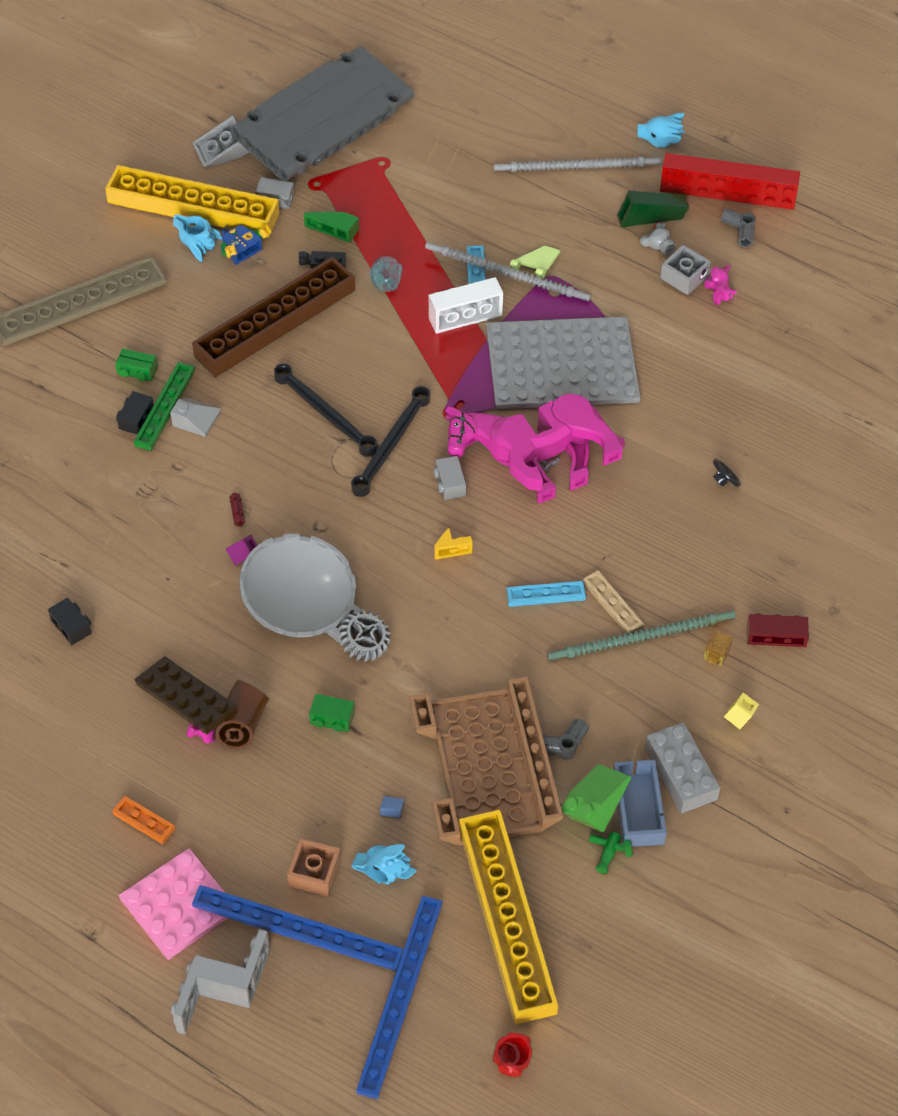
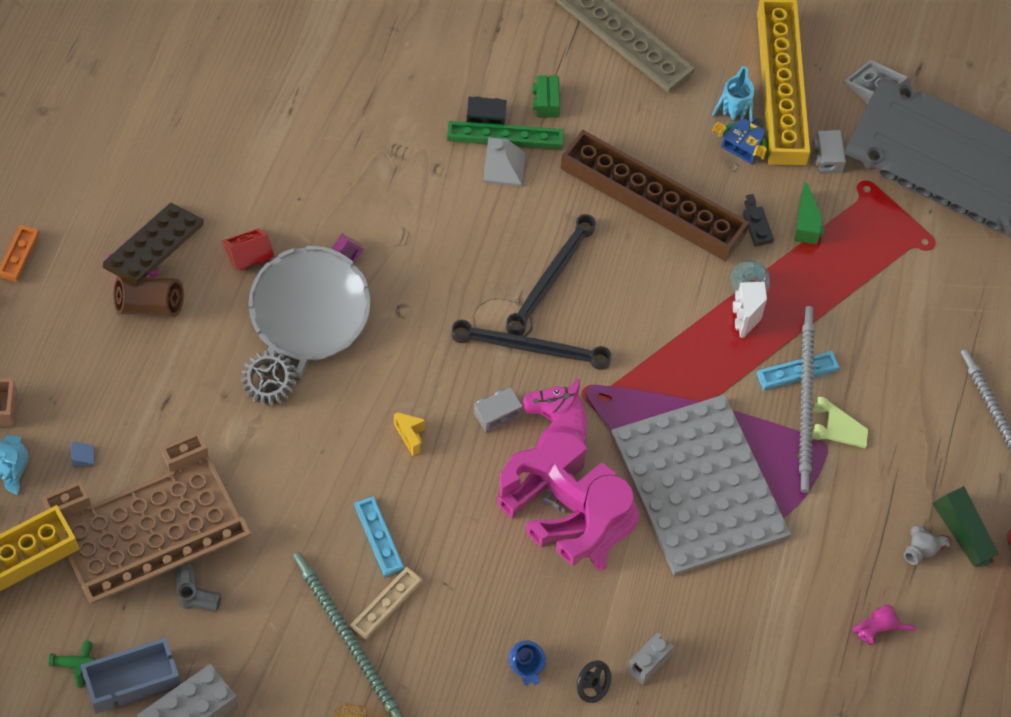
camera: 70 degrees right, 5 degrees up
black brick [48,597,91,646] -> none
dark red axle [229,493,245,527] -> none
green brick [309,693,355,732] -> none
white brick [429,277,503,334] -> none
bright green slope [561,764,632,833] -> none
light grey brick [660,245,711,295] -> none
dark grey piece [721,208,756,248] -> none
none -> red slope [222,228,275,271]
none -> blue hat [508,640,546,686]
none -> light grey brick [627,632,674,685]
none -> white slope [733,282,767,338]

